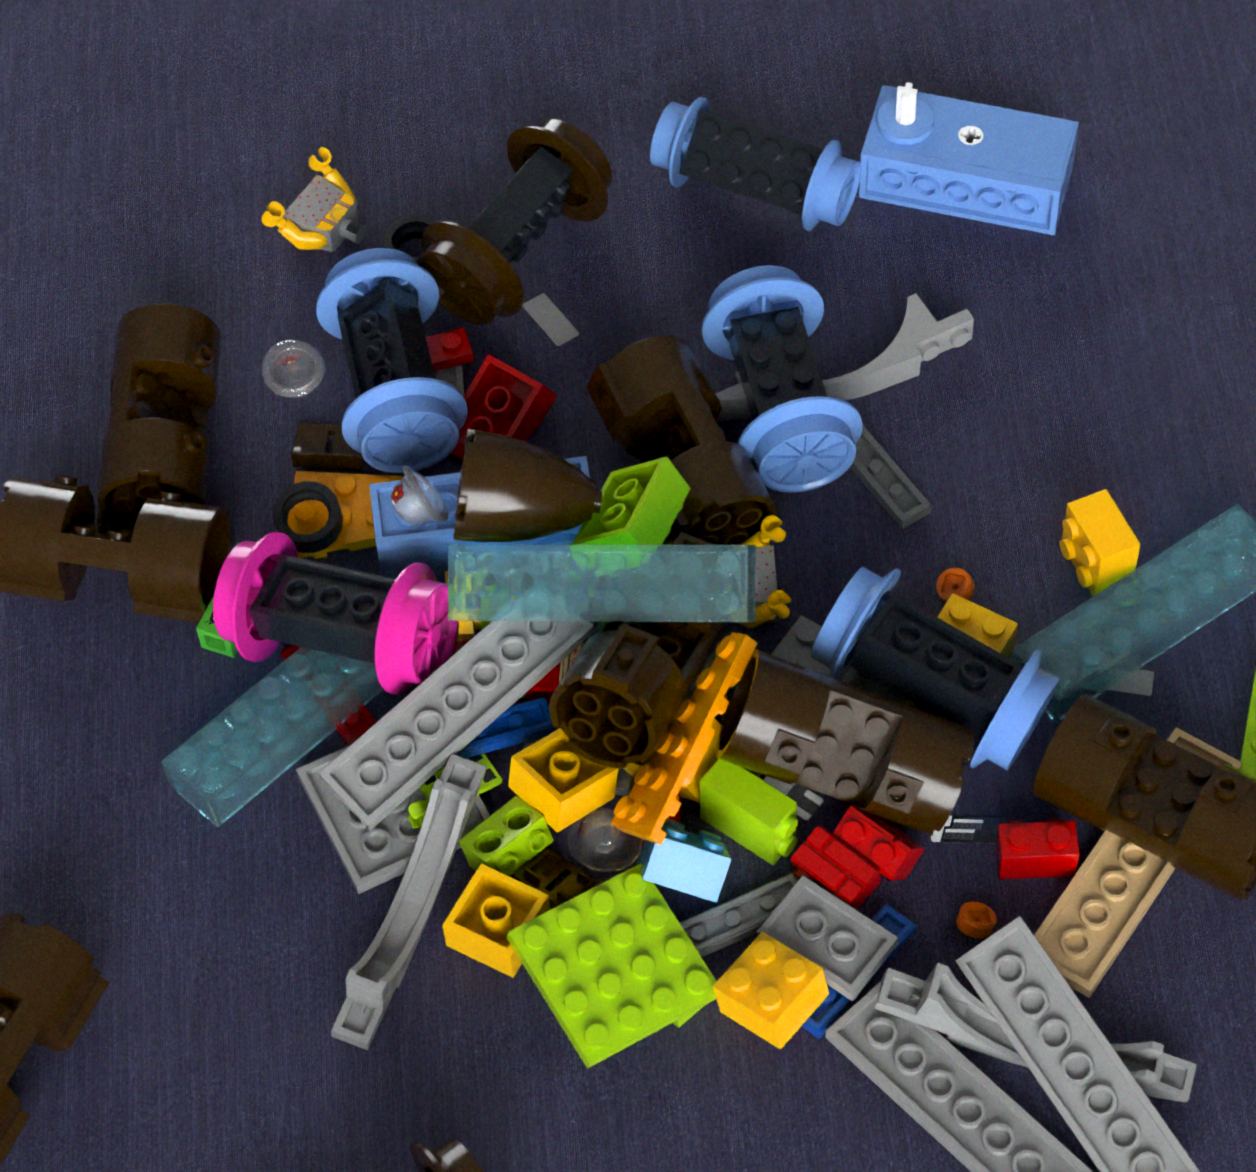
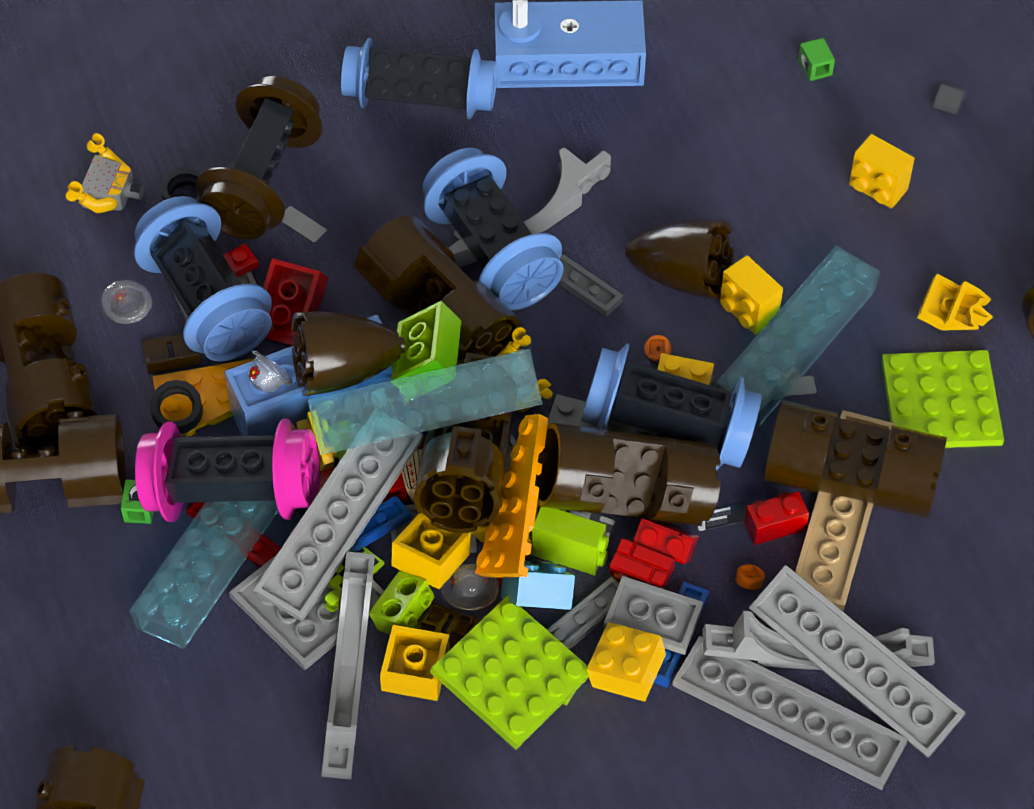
camera: 20 degrees left, 0 degrees up
none -> dark brown cylinder [625,219,734,299]

